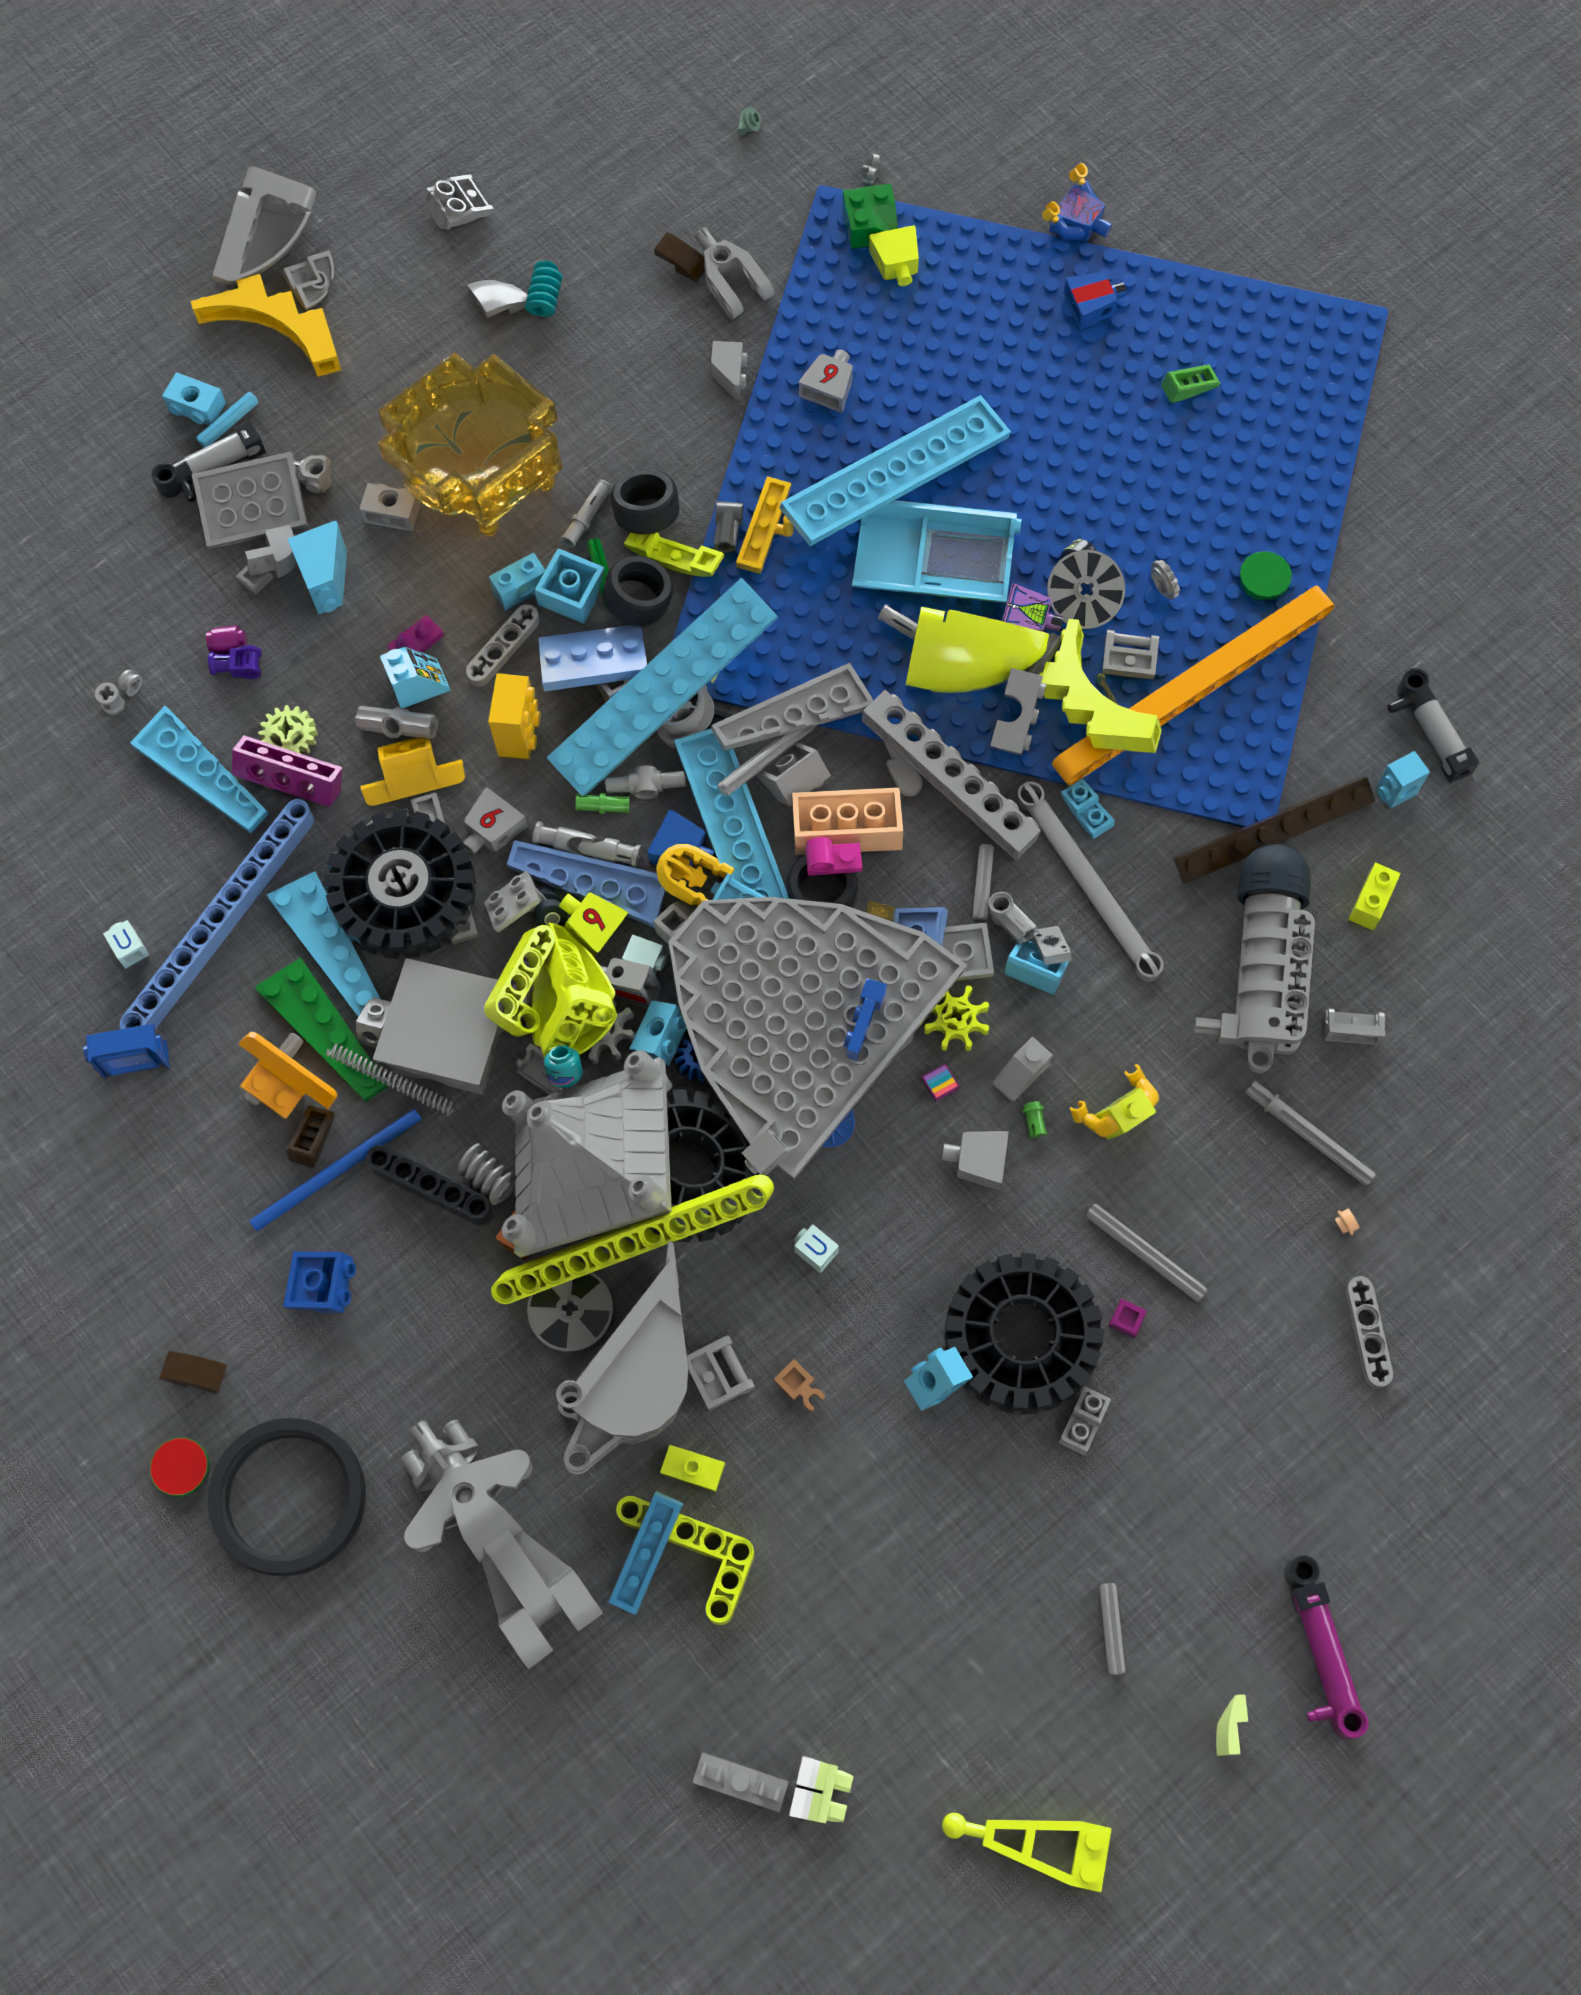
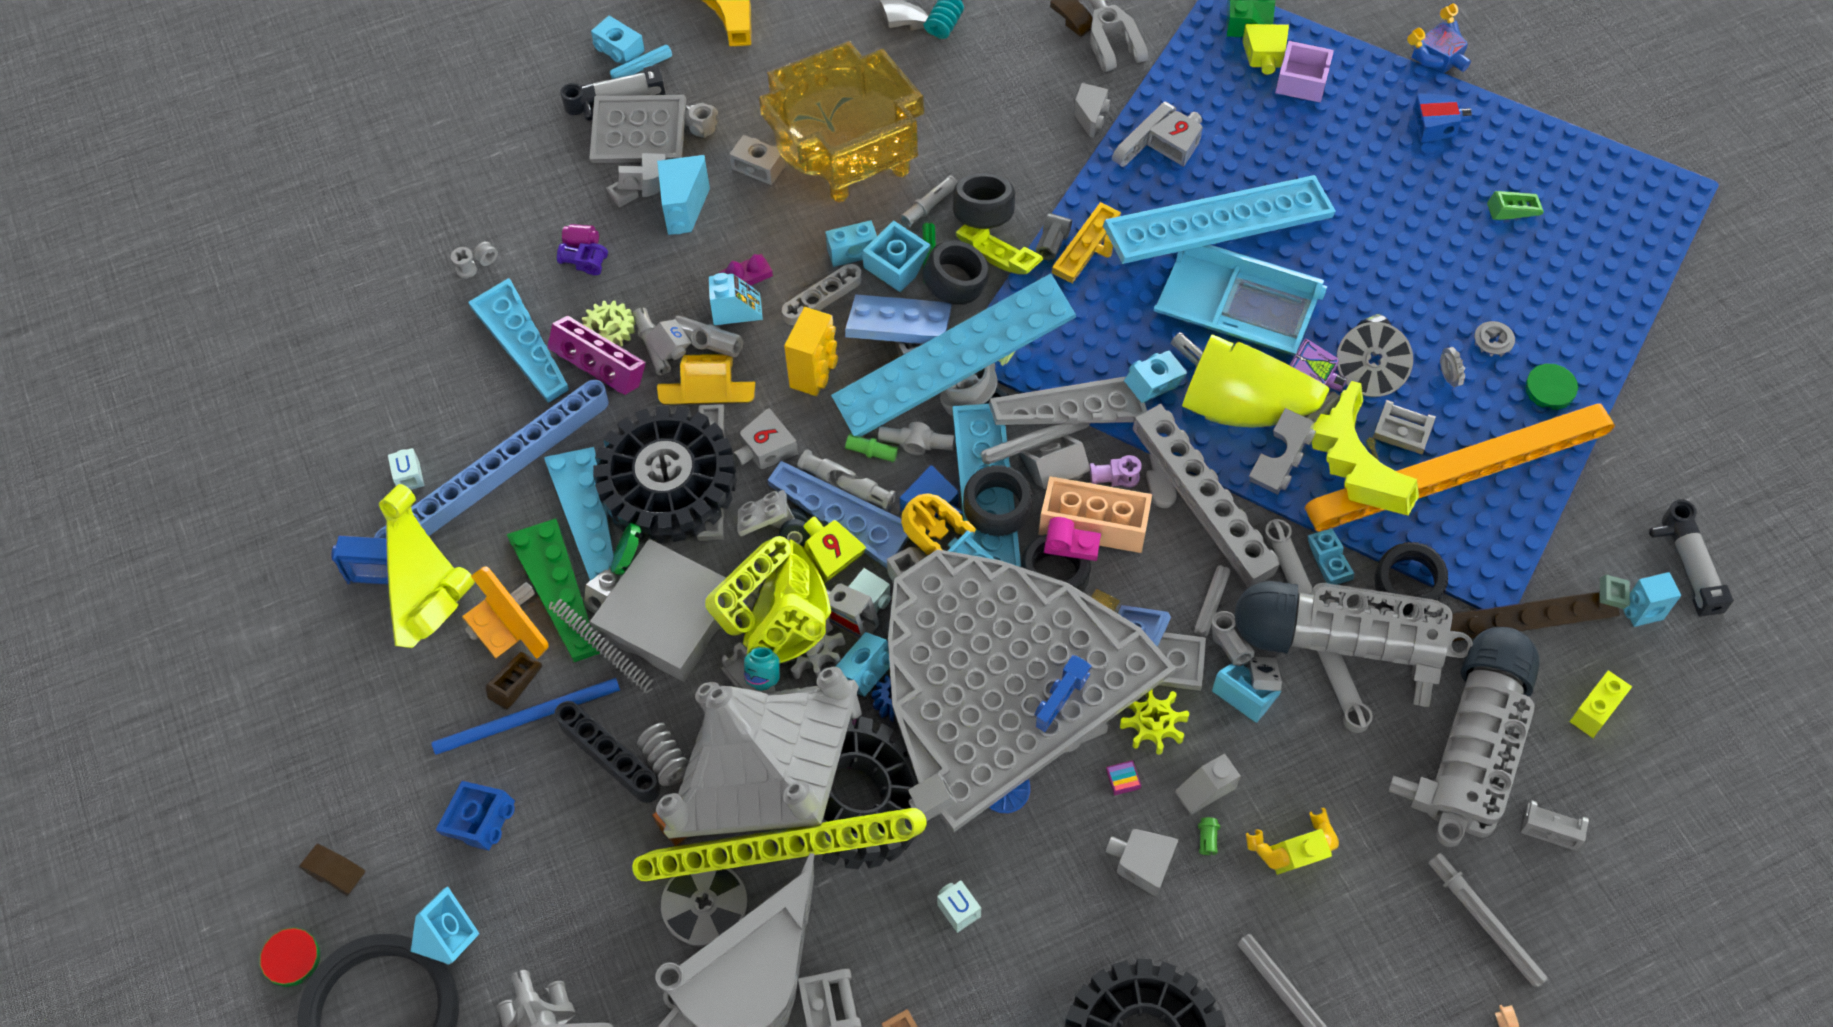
camera: 15 degrees right, 10 degrees down
none -> neon yellow panel [379,484,475,648]
none -> medium azure slope [411,887,479,964]
none -> green tile [611,523,641,576]
none -> light grey pin [632,308,671,375]
none -> light grey brick [646,319,692,361]
none -> black tyre [963,465,1033,537]
none -> lavender connector [1089,455,1141,488]
none -> light grey beam [1112,102,1176,167]
none -> medium azure brick [1124,351,1187,403]
none -> light grey piece [1235,581,1473,707]
none -> lavender piece [1276,41,1334,103]
none -> black tyre [1374,542,1448,615]
none -> light grey gear [1474,321,1515,357]
none -> sand green tile [1600,575,1630,609]

